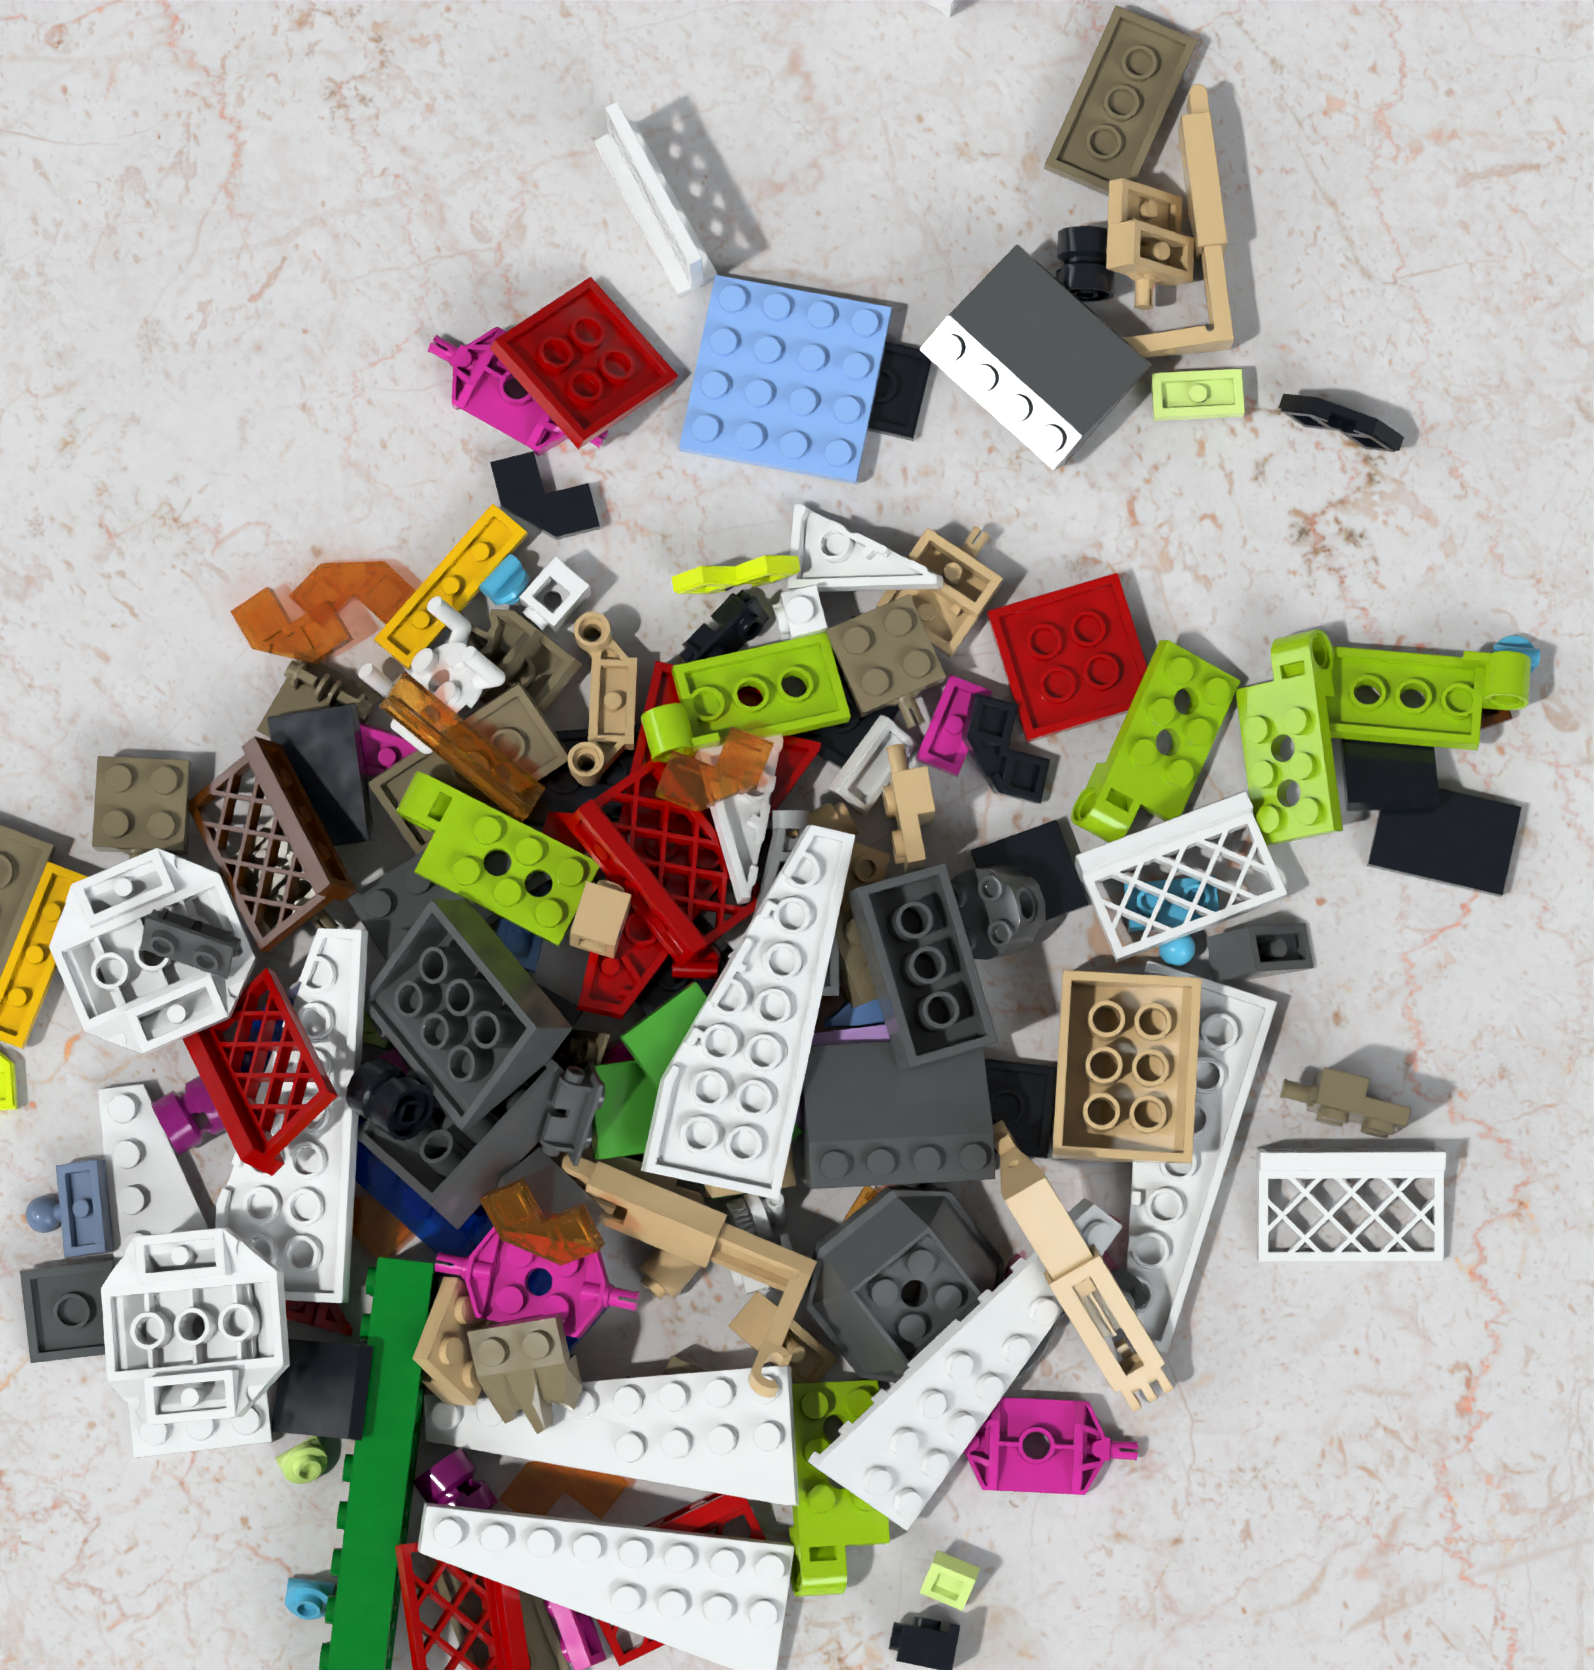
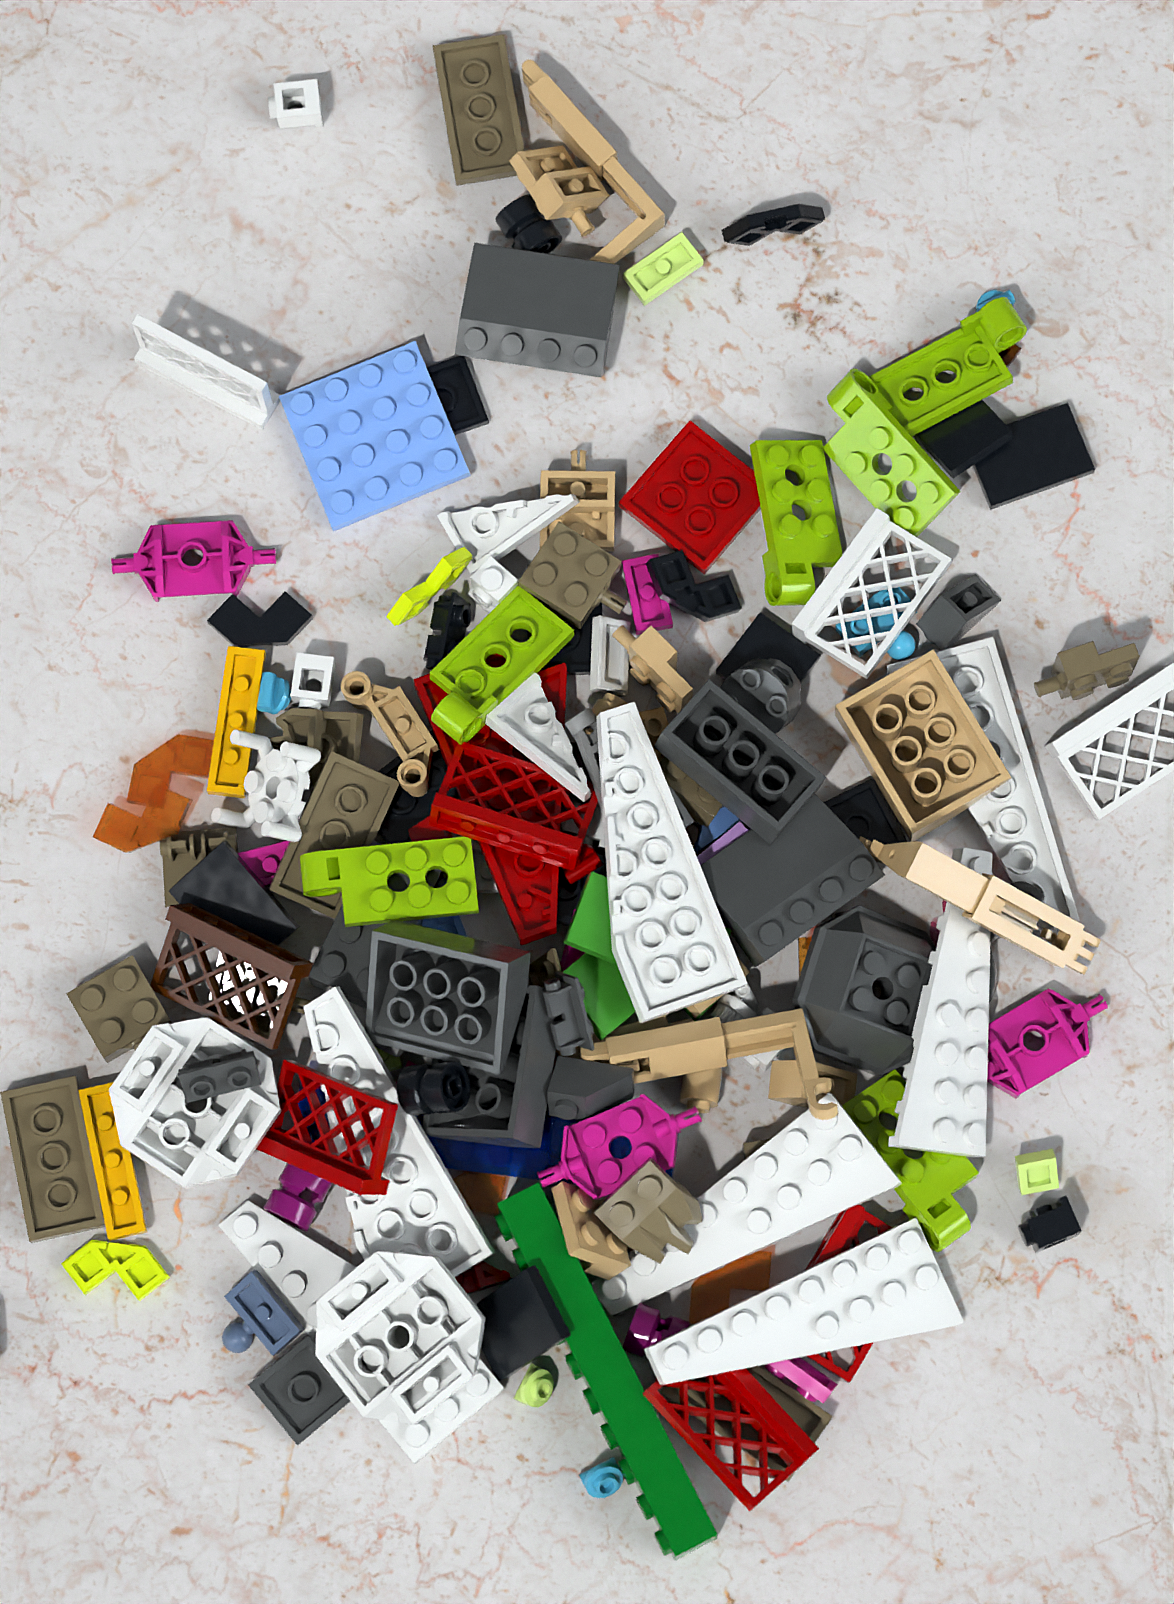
camera: 30 degrees left, 5 degrees down
clear orange tile [379,671,545,823] -> none
clear orange tile [479,1178,605,1266] -> none
red plate [490,277,678,449] -> none
tan brick [569,880,631,959] -> none
clear orange tile [655,726,774,812] -> none

